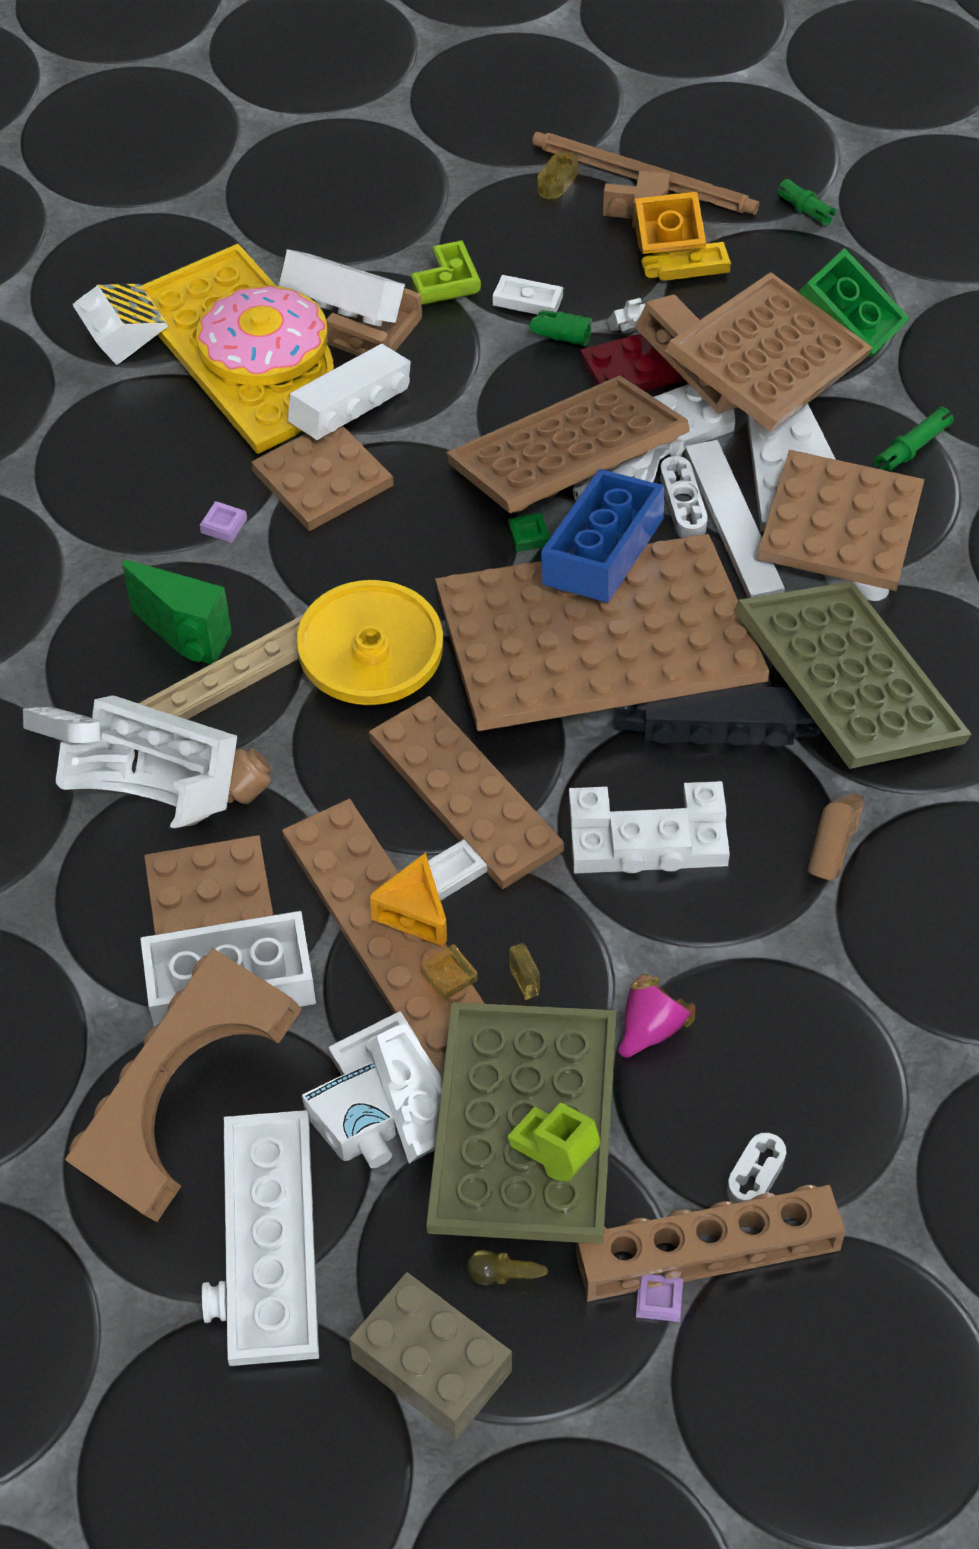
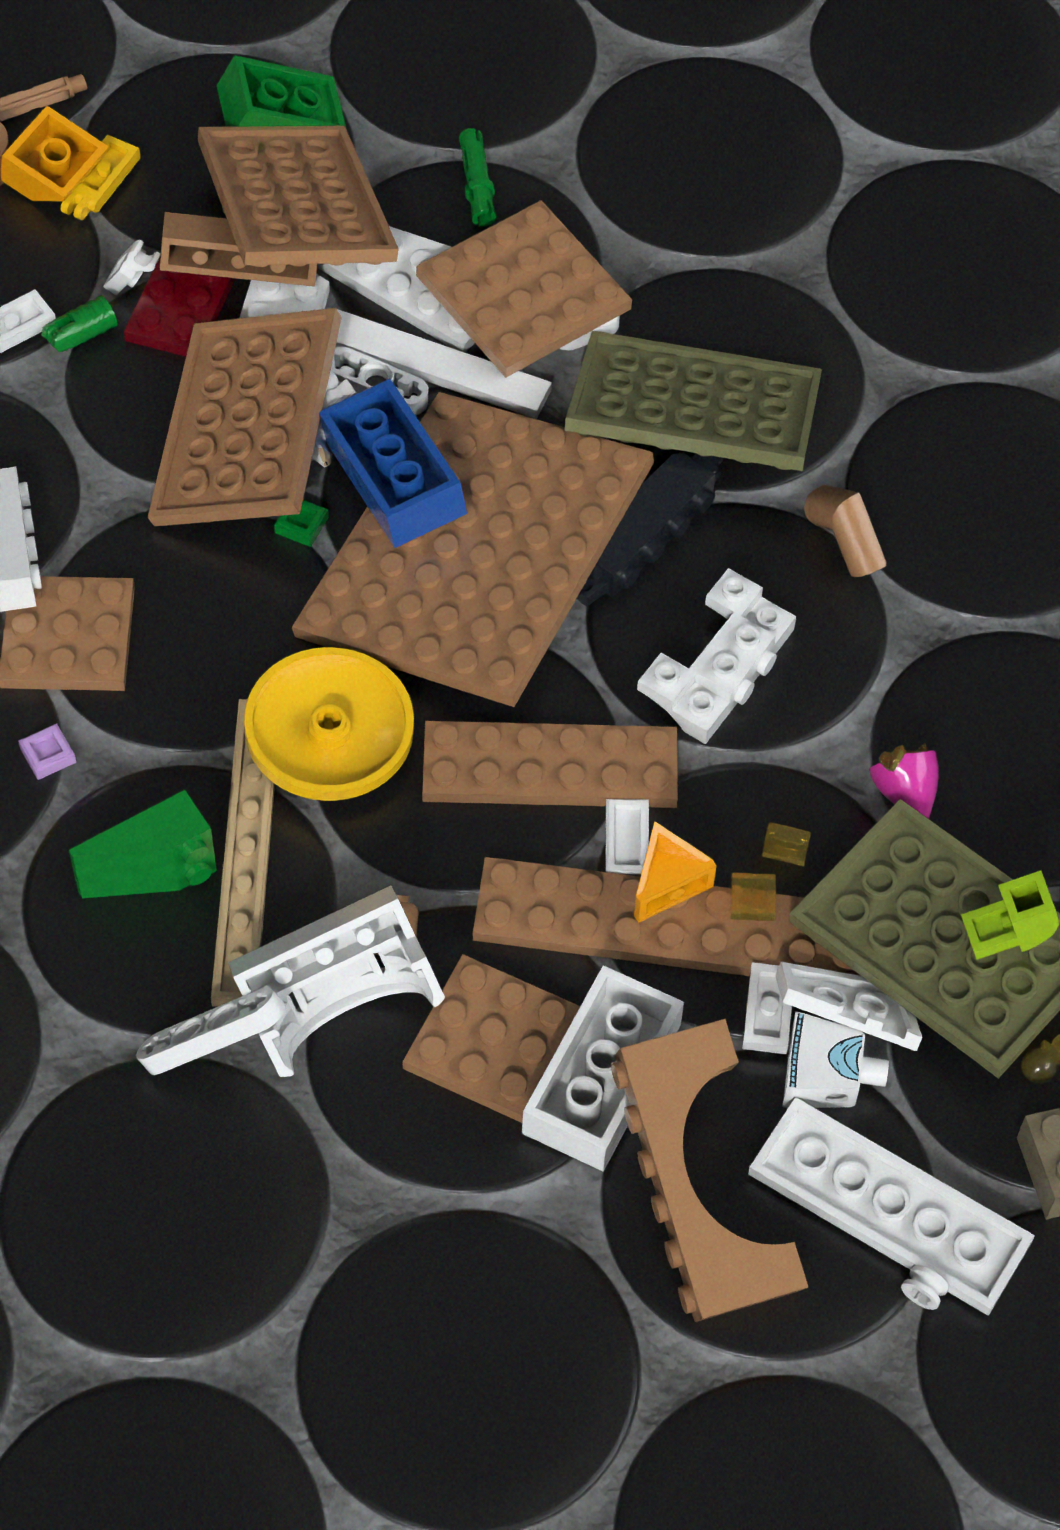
camera: 55 degrees left, 5 degrees up
green pin [777,178,836,226] -> none

